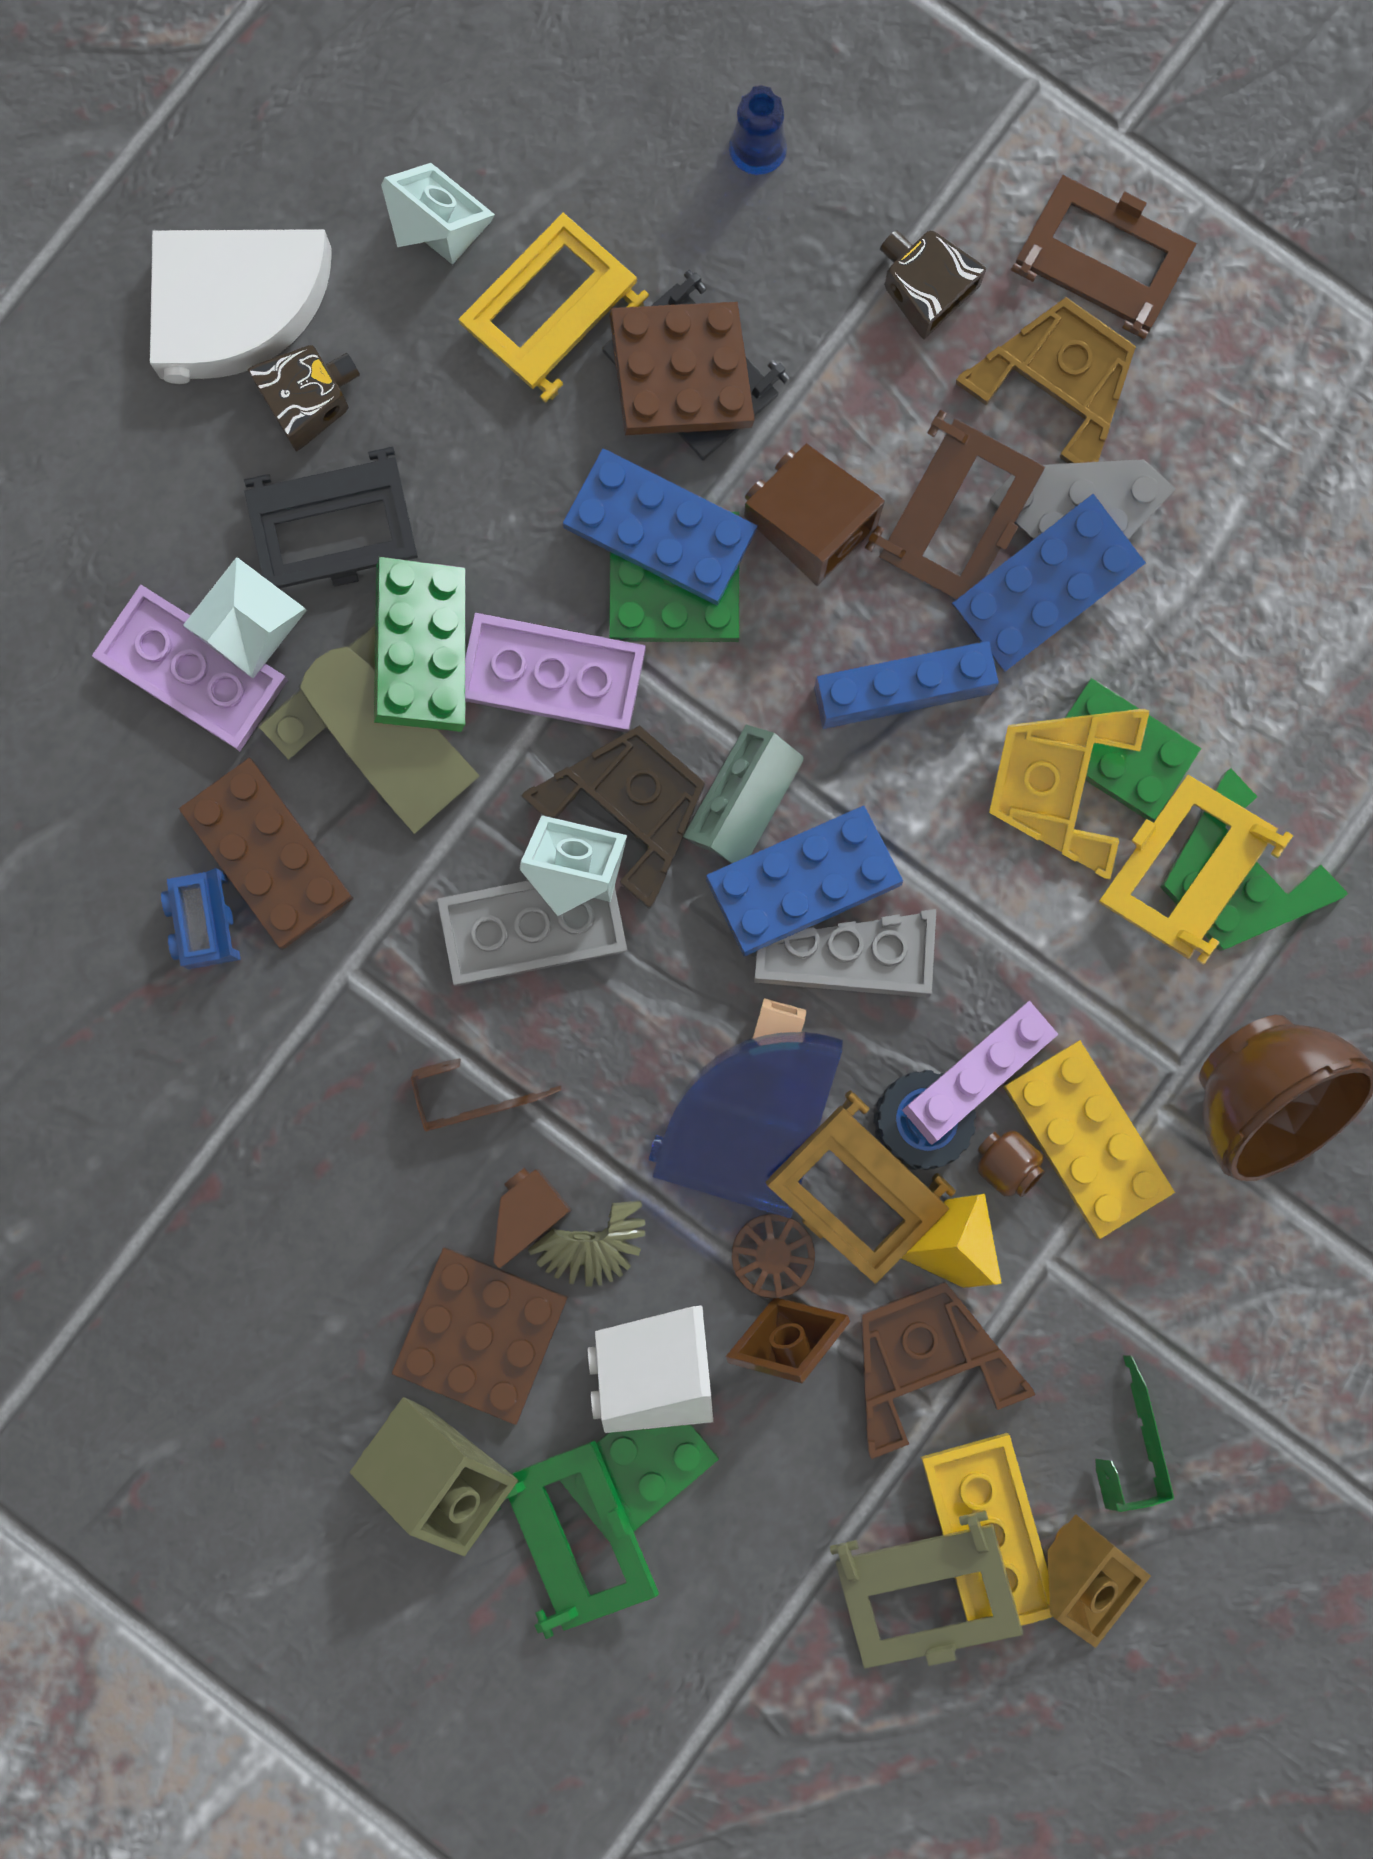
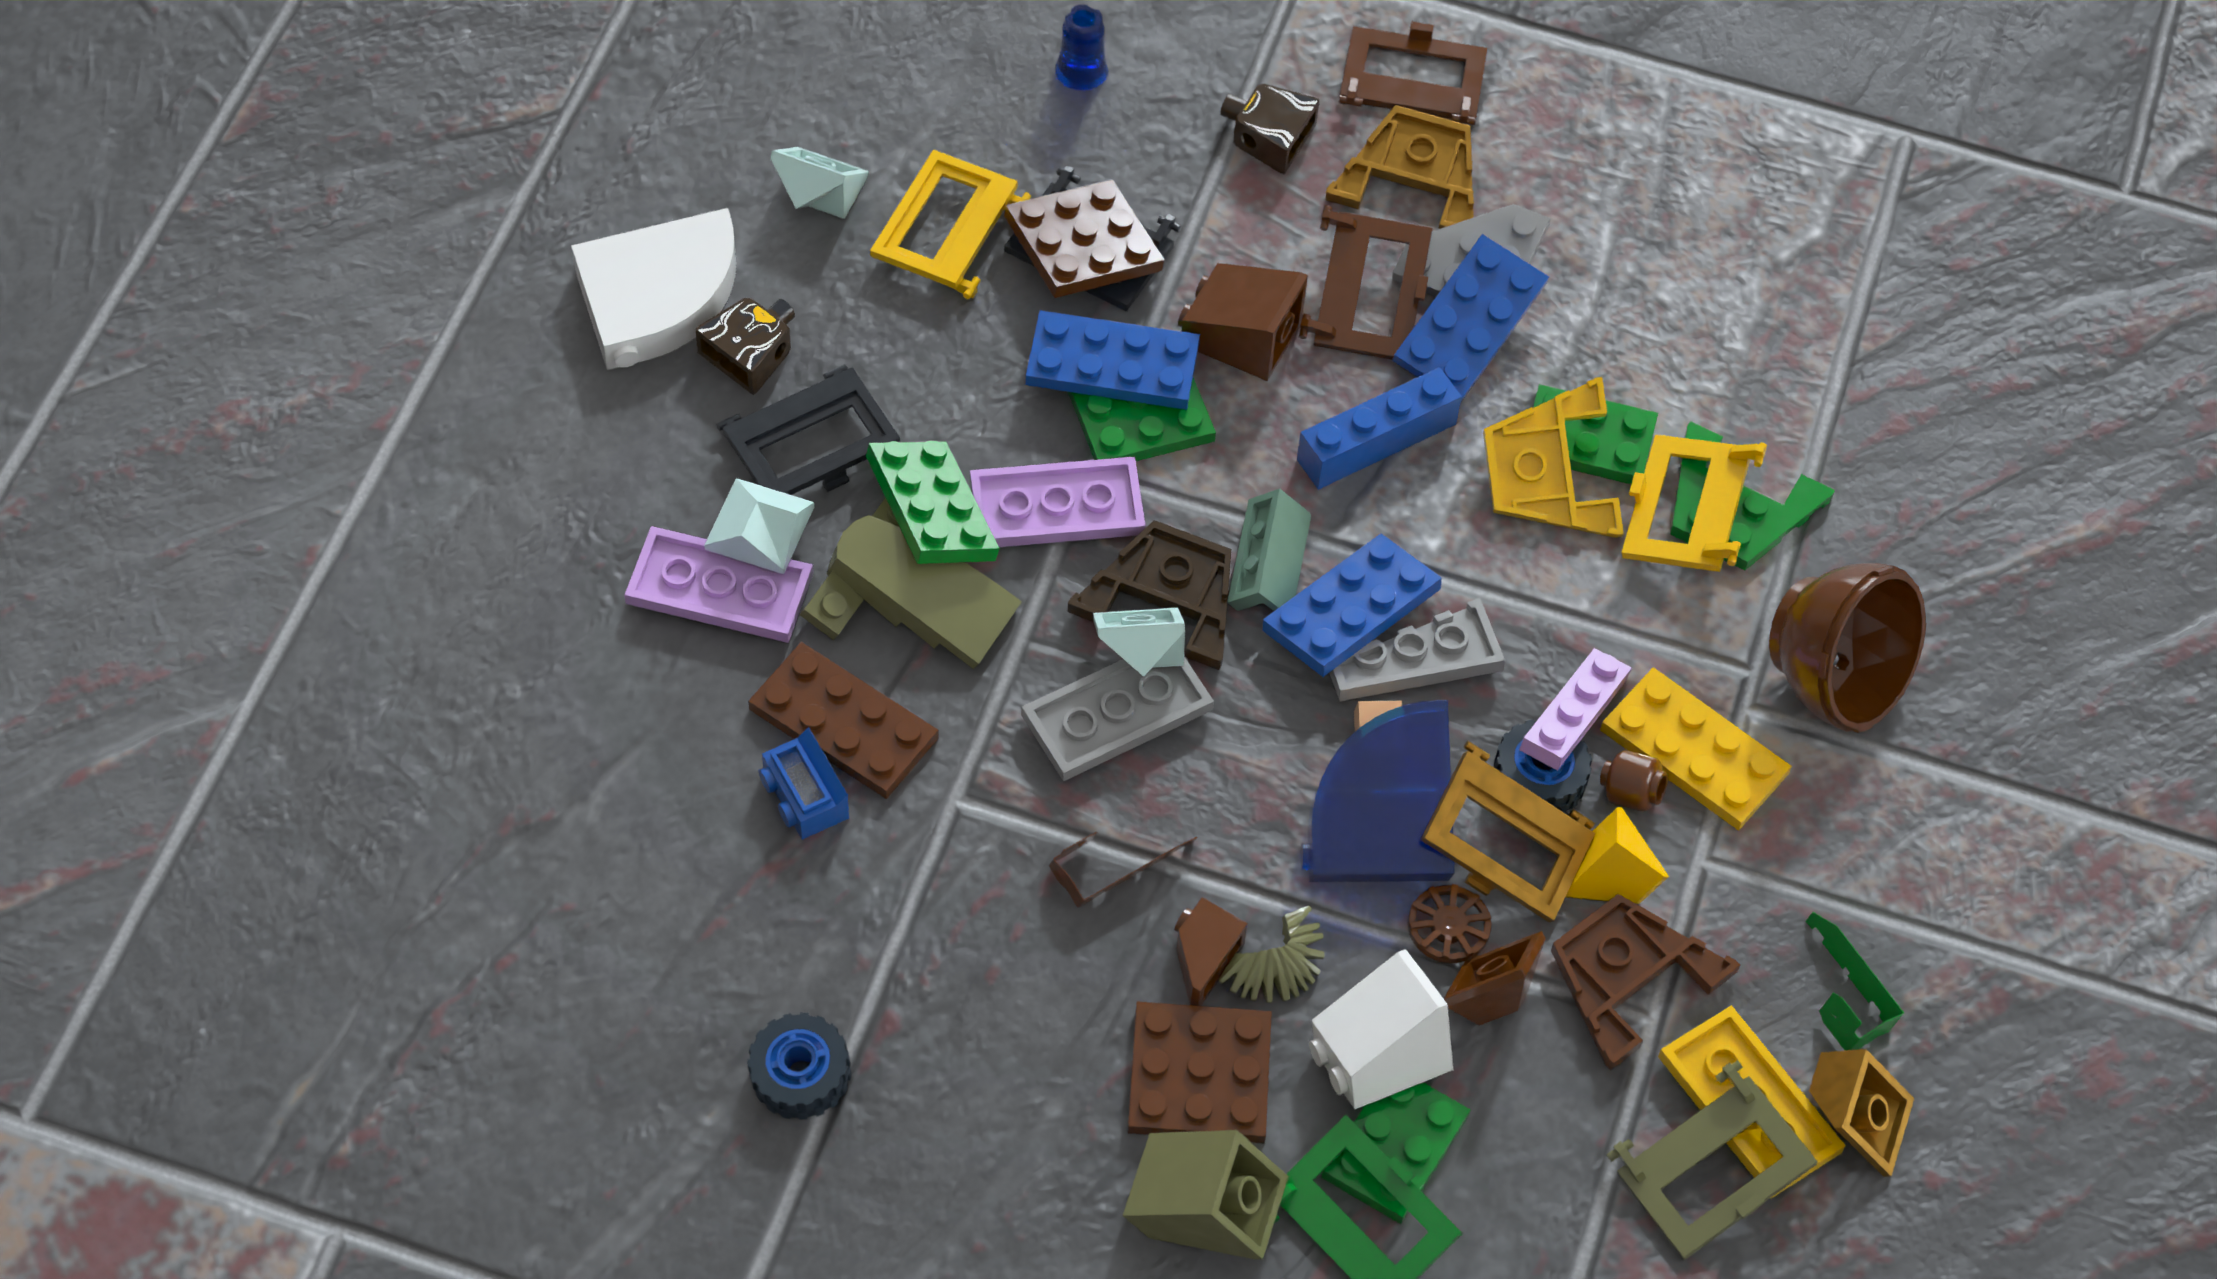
camera: 20 degrees left, 25 degrees down
none -> black wheel [747,1012,851,1120]

